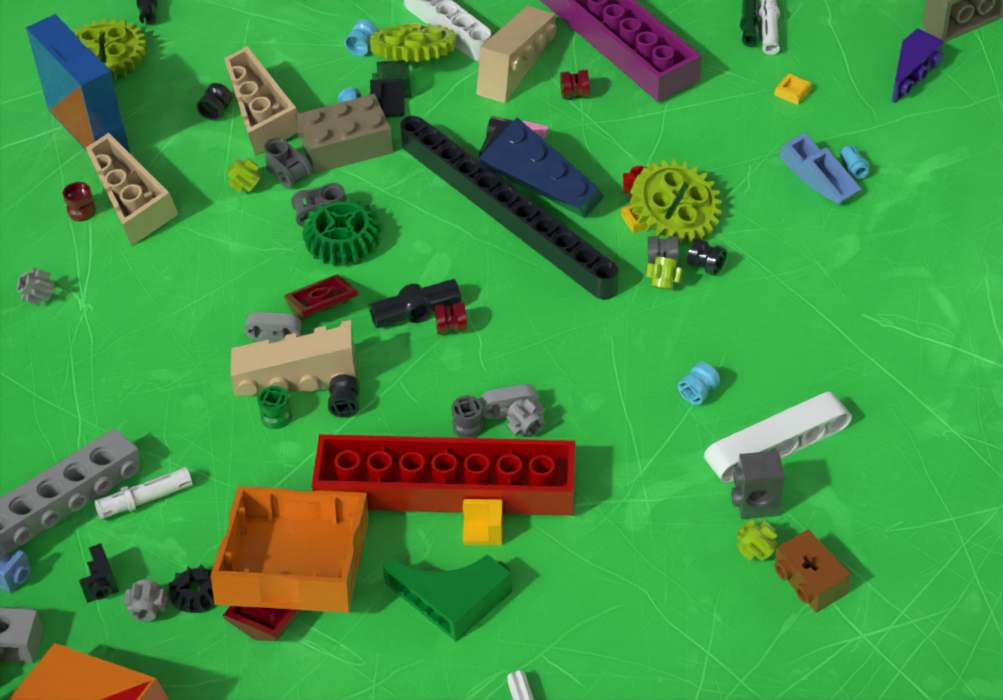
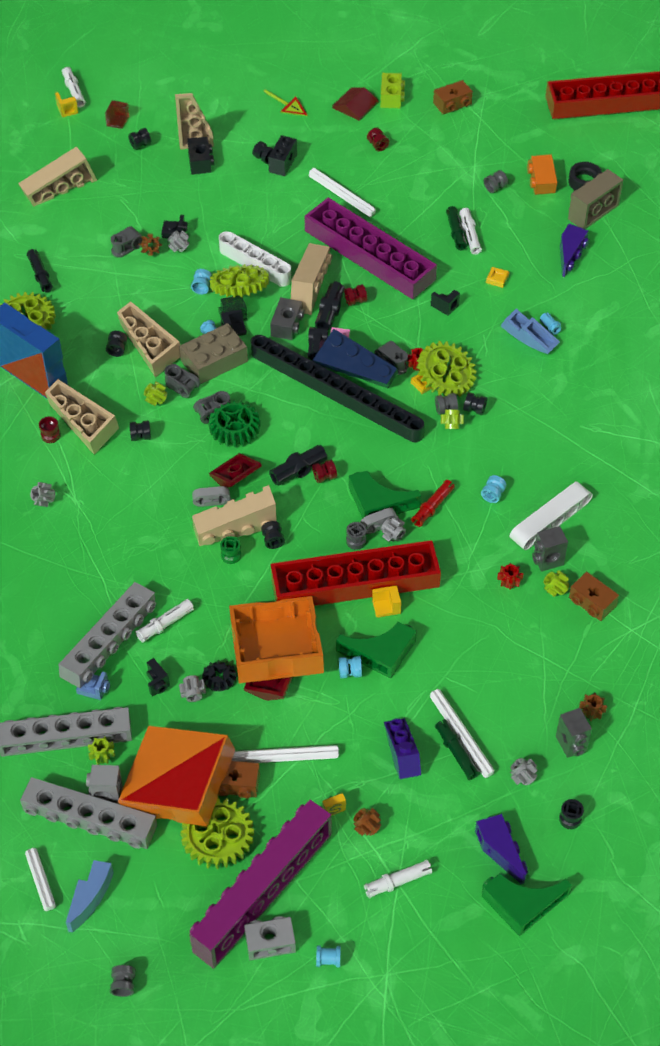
camera: 15 degrees left, 5 degrees up
none -> black wheel [130,420,151,441]
none -> flat silver brick [270,297,304,340]
none -> black piece [315,281,345,330]
none -> medium azure wheel [339,656,362,679]
none -> green arch [349,471,421,519]
none -> dark grey piece [374,341,408,375]
none -> red pin [411,480,455,527]
none -> panel [431,290,460,316]
none -> red gear [497,563,523,590]

